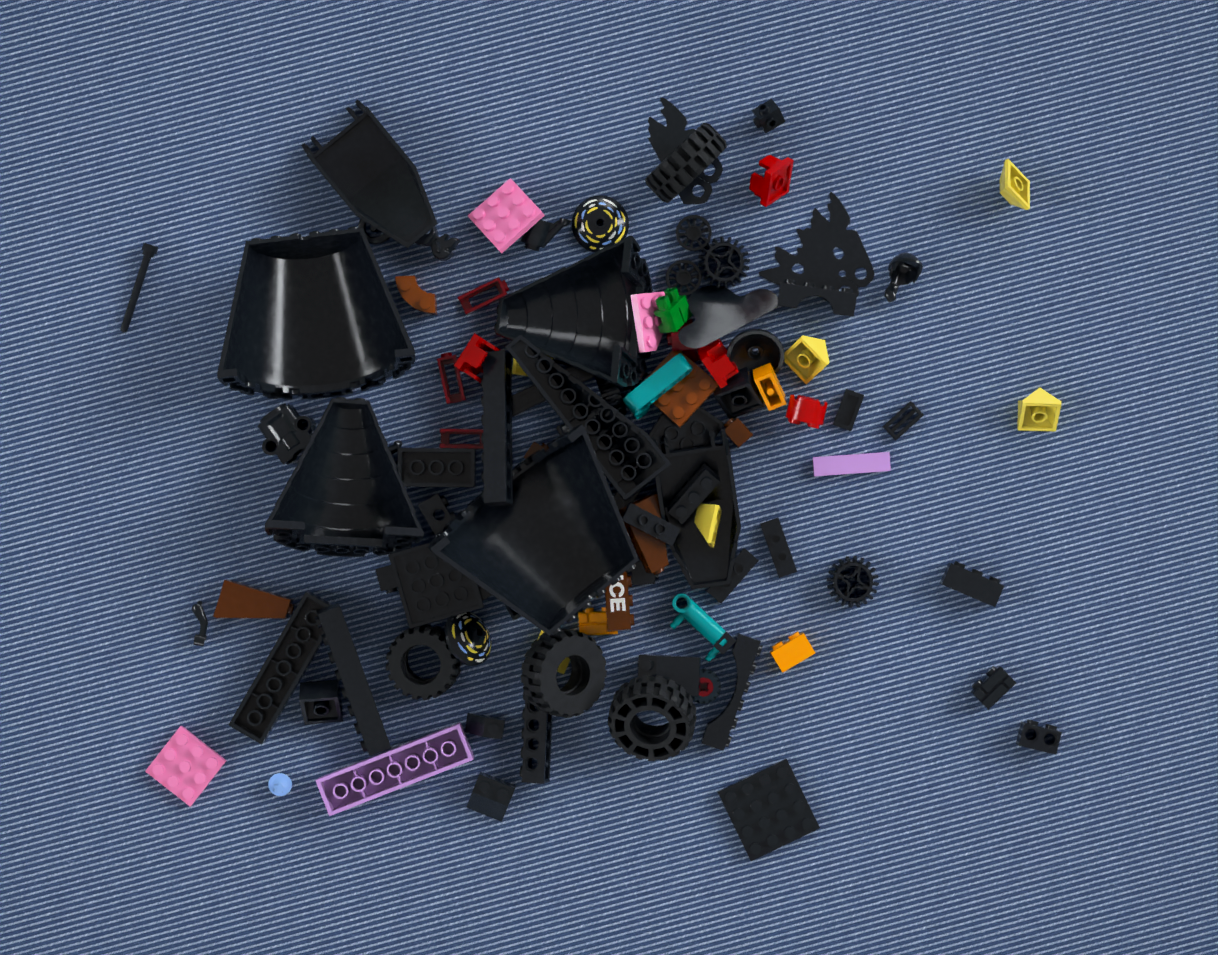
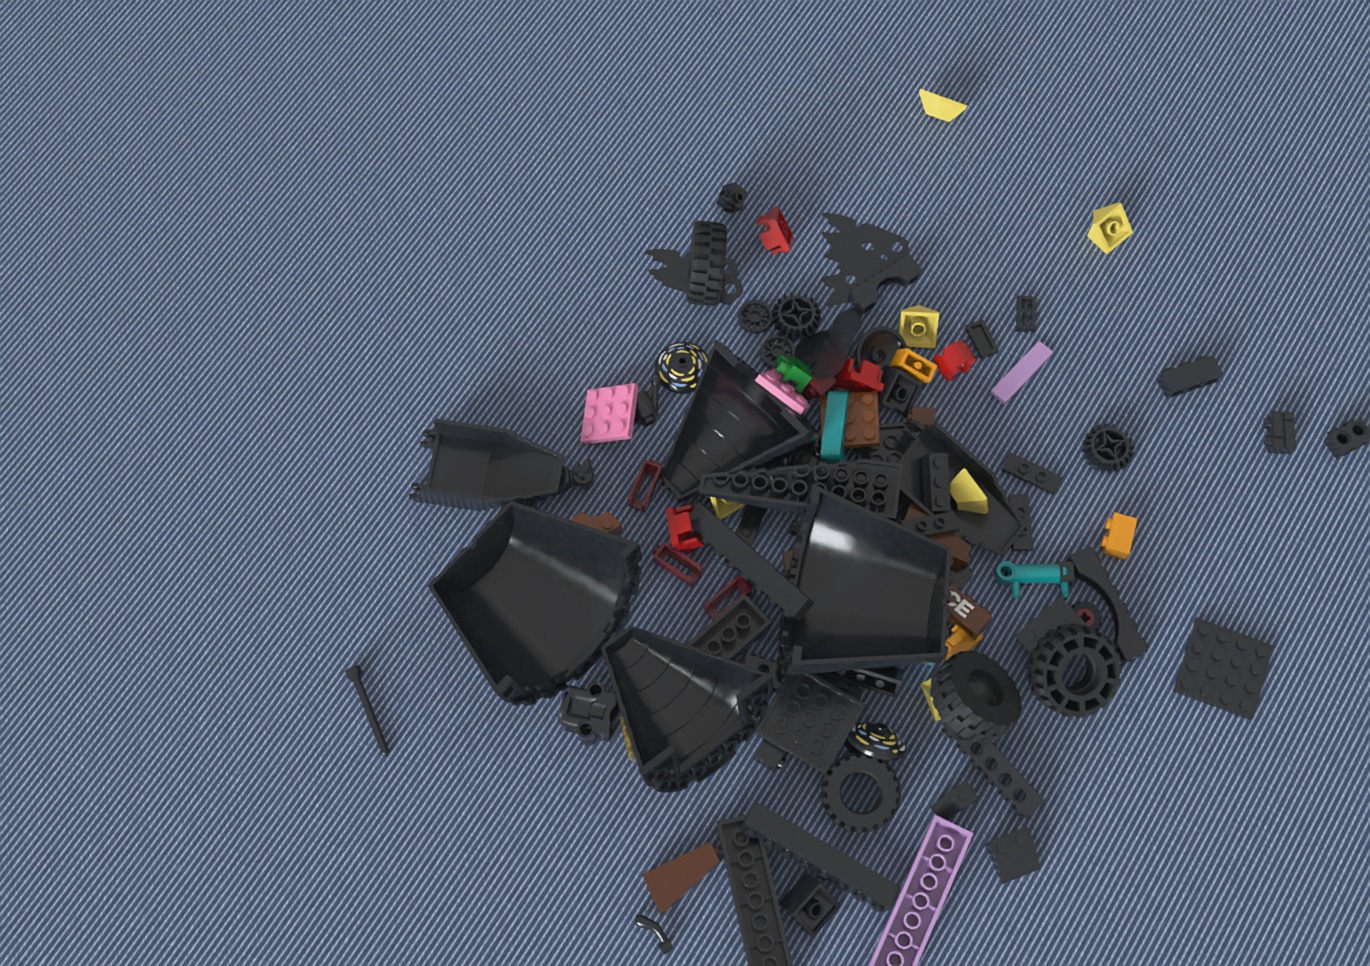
camera: 45 degrees left, 20 degrees down
black piece [885,253,923,302] -> none

